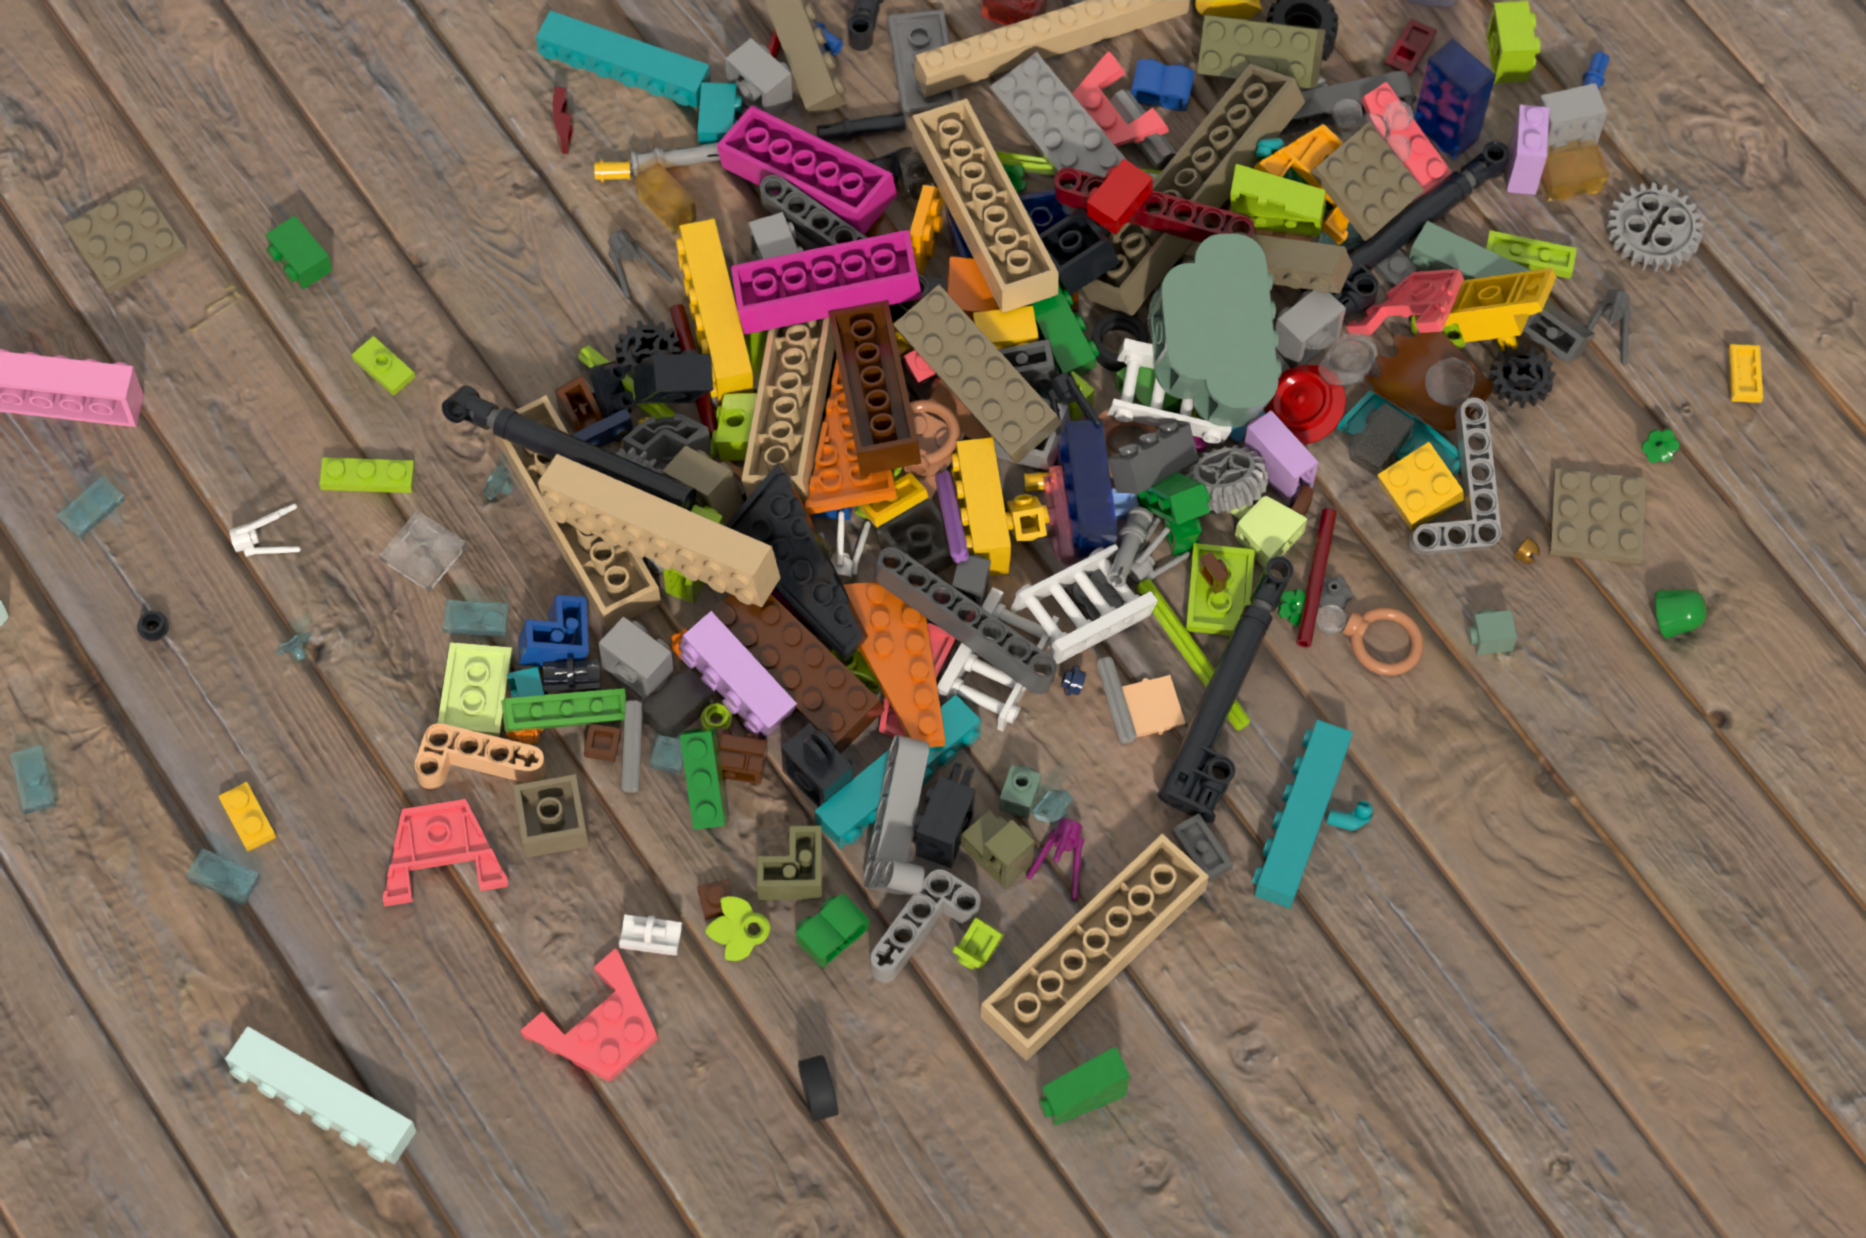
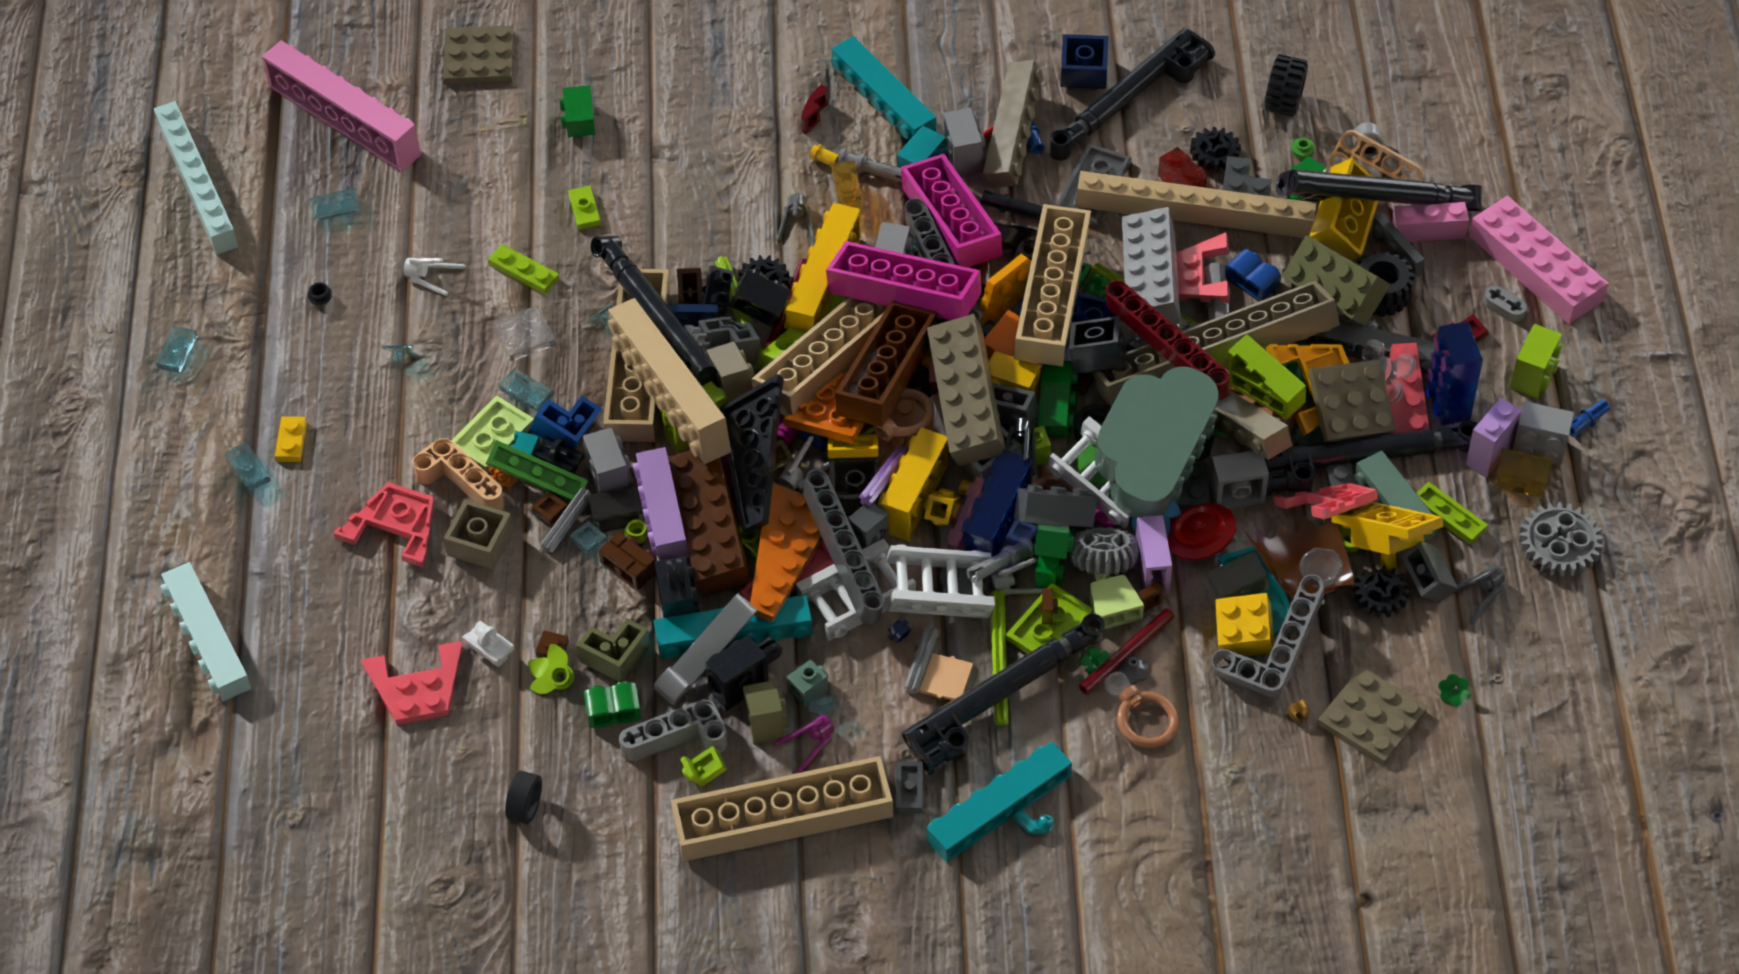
camera: 35 degrees right, 10 degrees down
green brick [680,727,729,830] -> none
green slope [1038,1047,1130,1126] -> none
red brick [1086,159,1153,235] -> none
teal arm [1256,138,1286,159] -> none
clear piece [1319,333,1378,386] -> none
sand green brick [1467,609,1517,655] -> none
green hair [1655,589,1707,639] -> none
yellow plate [1728,344,1763,403] -> none

